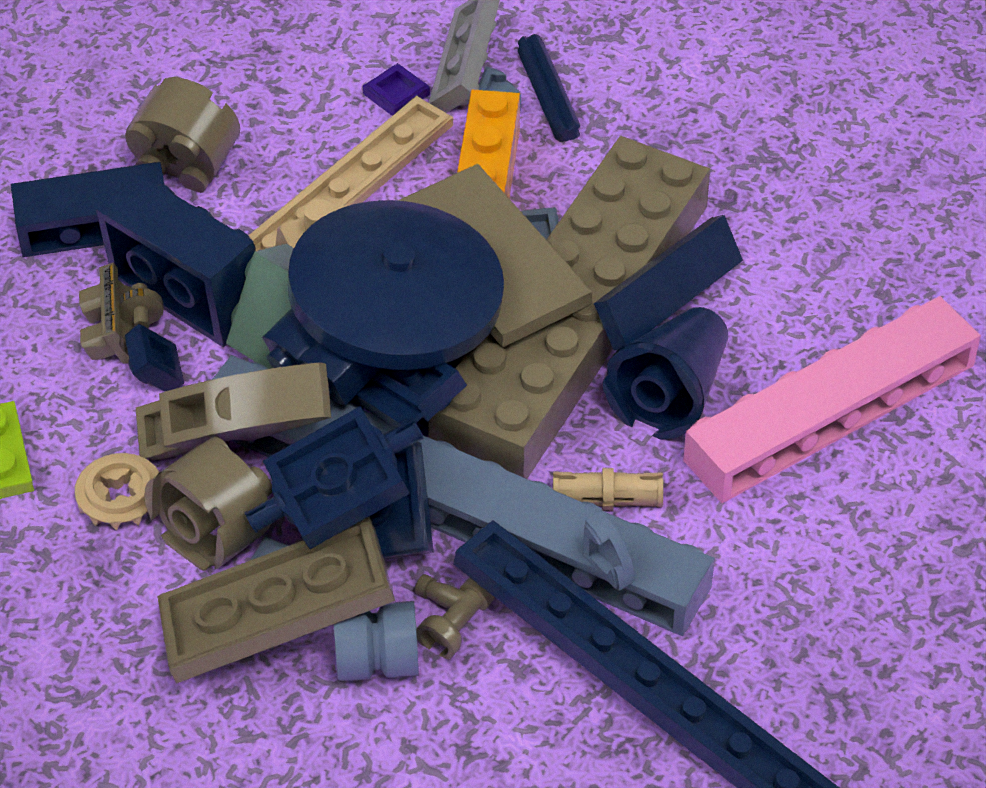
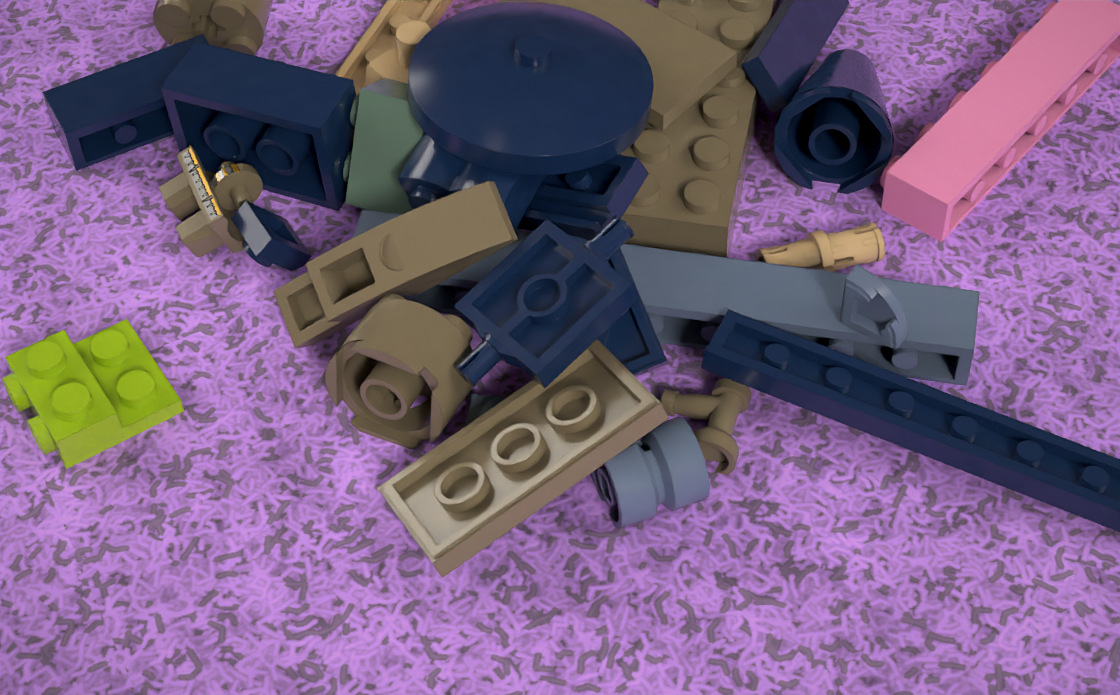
camera: 15 degrees left, 0 degrees up
tan gear [75,453,159,531] -> none

